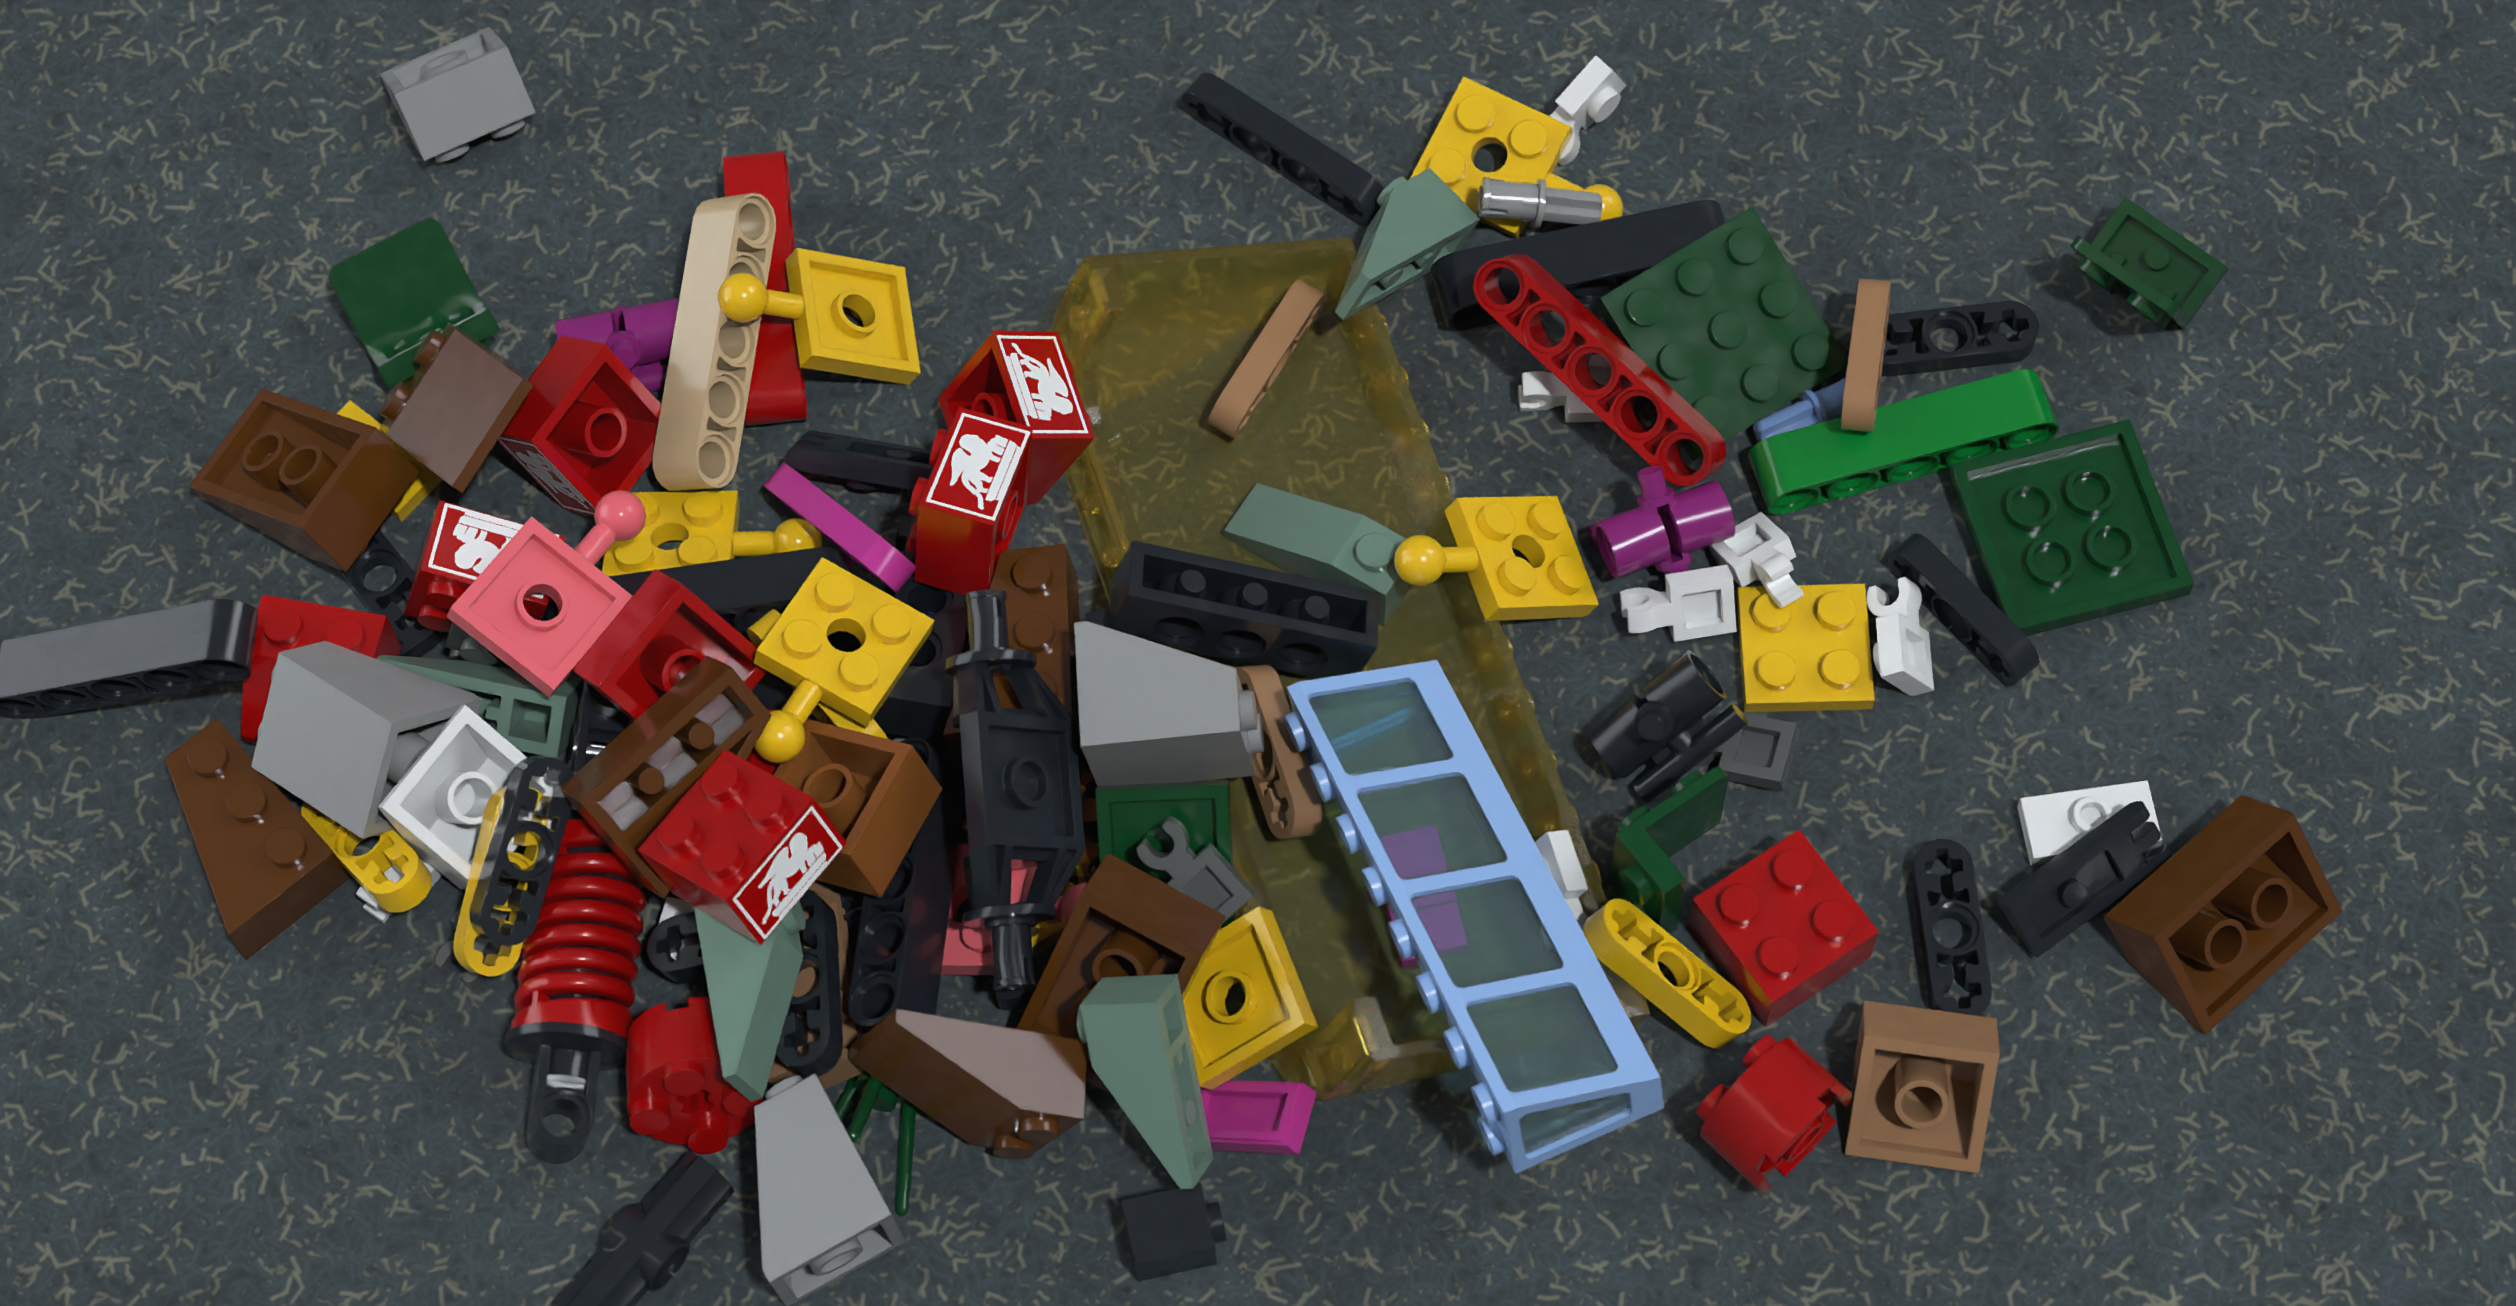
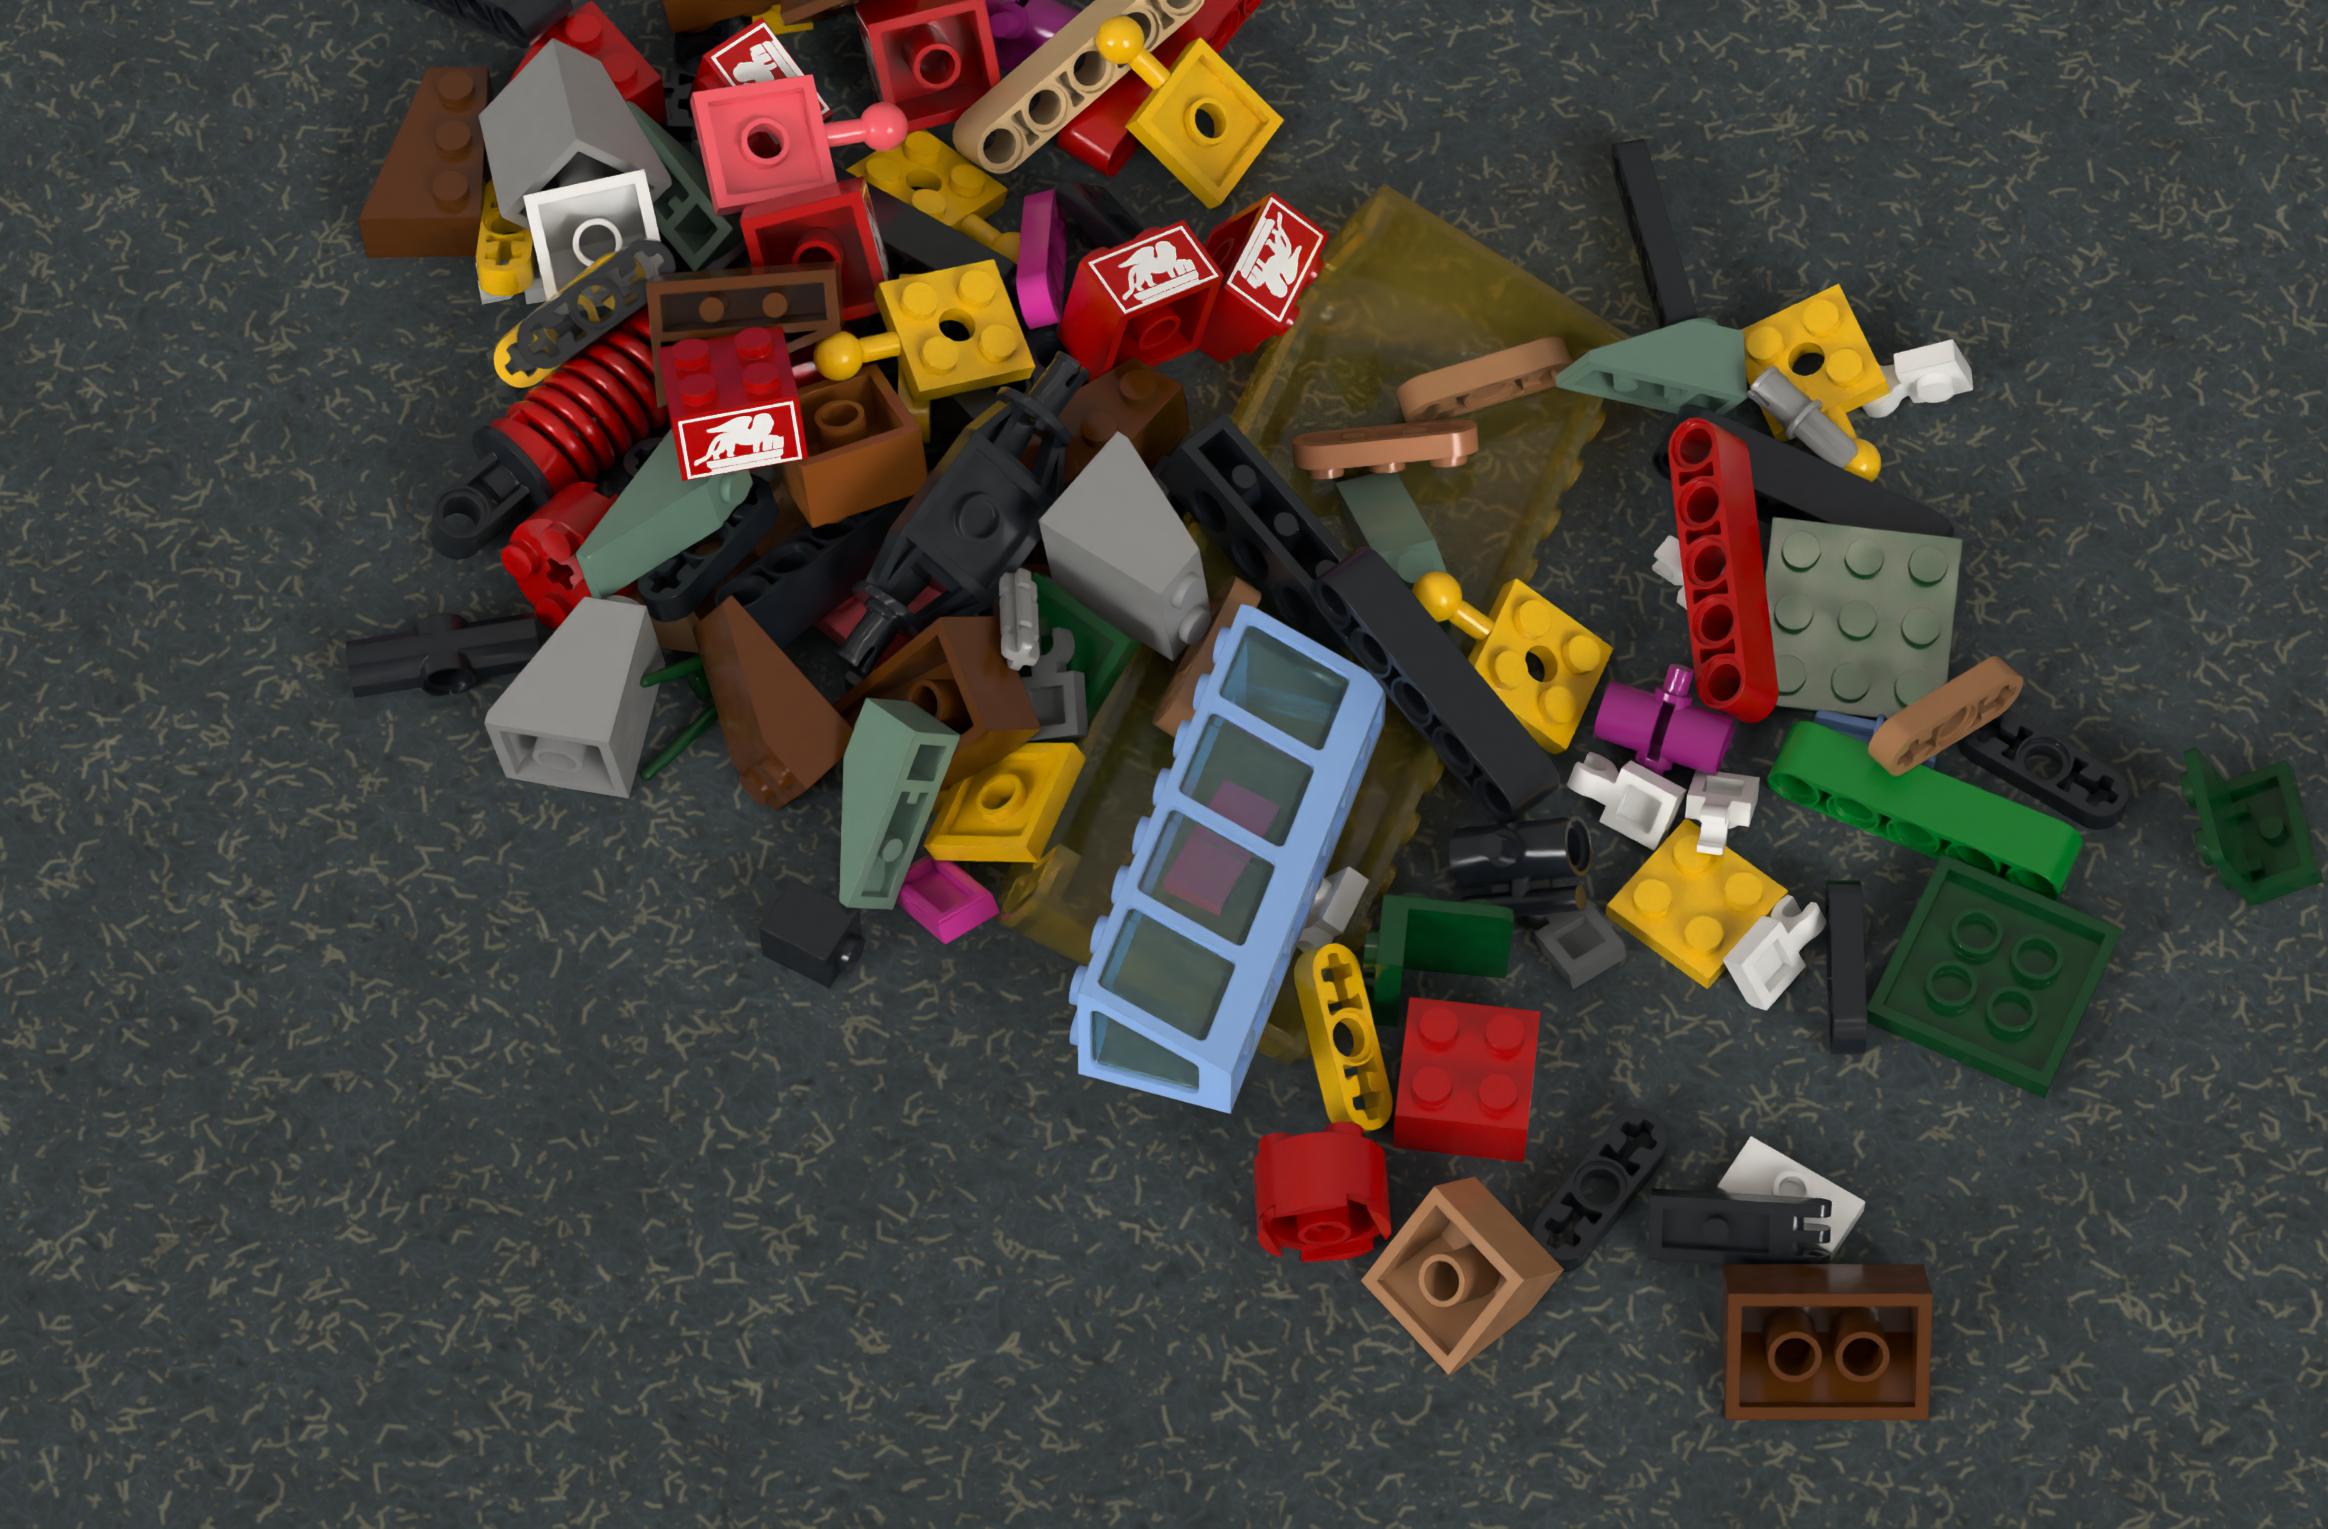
camera: 40 degrees right, 5 degrees down
none -> light grey axle [999,568,1040,671]
none -> nougat plate [1292,419,1479,479]
none -> black beam [1310,546,1560,824]

